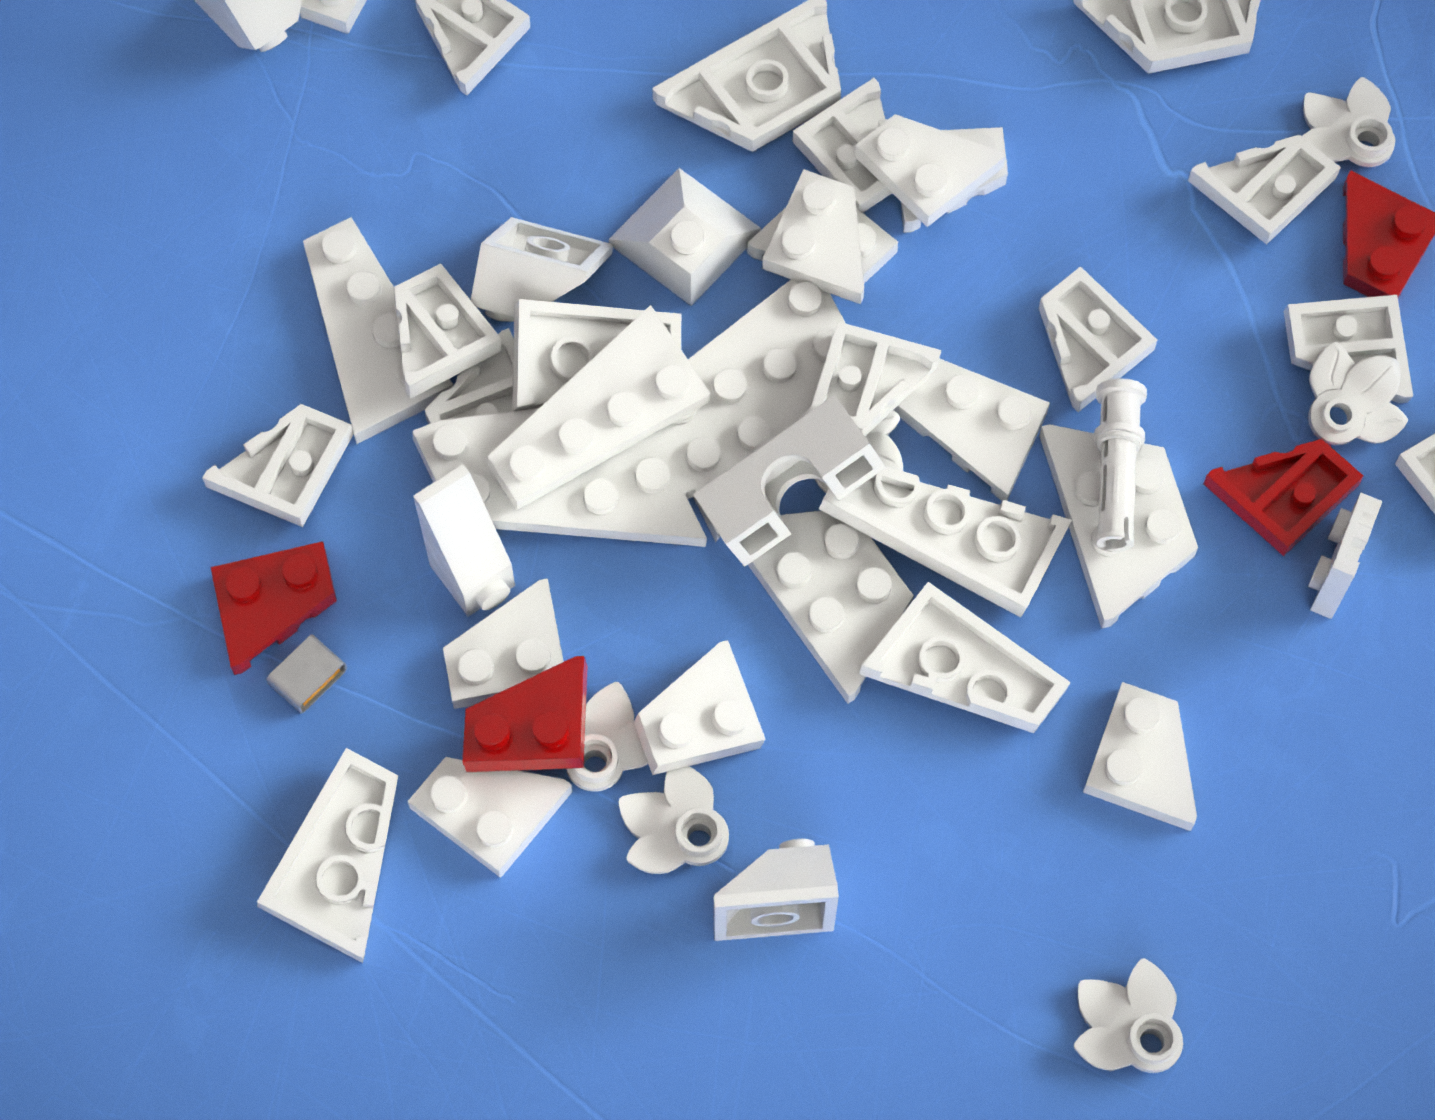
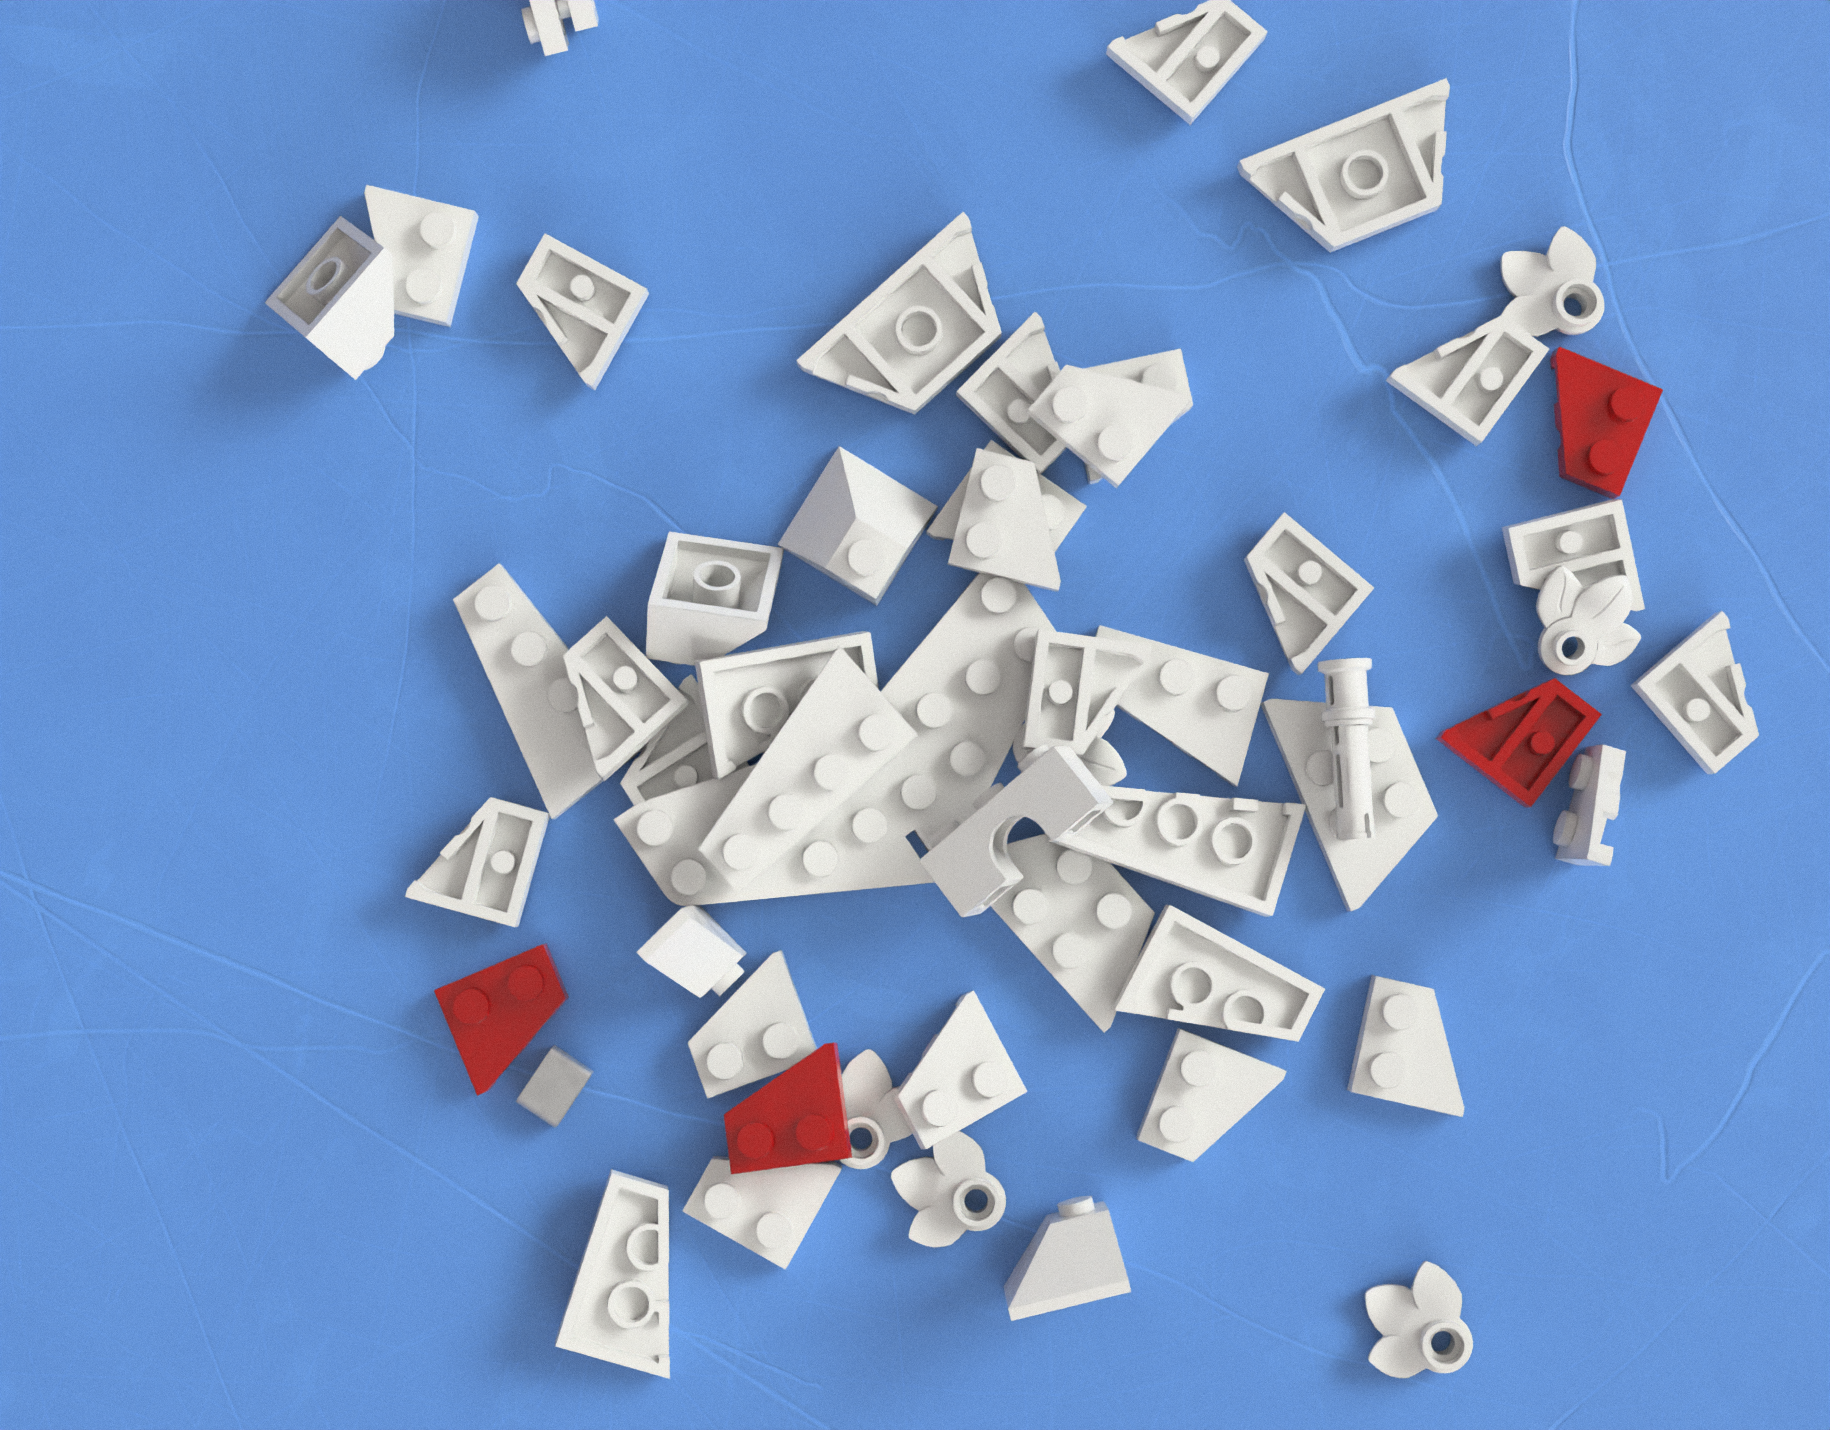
camera: 10 degrees left, 20 degrees up
none -> white wing [1136,1028,1287,1162]

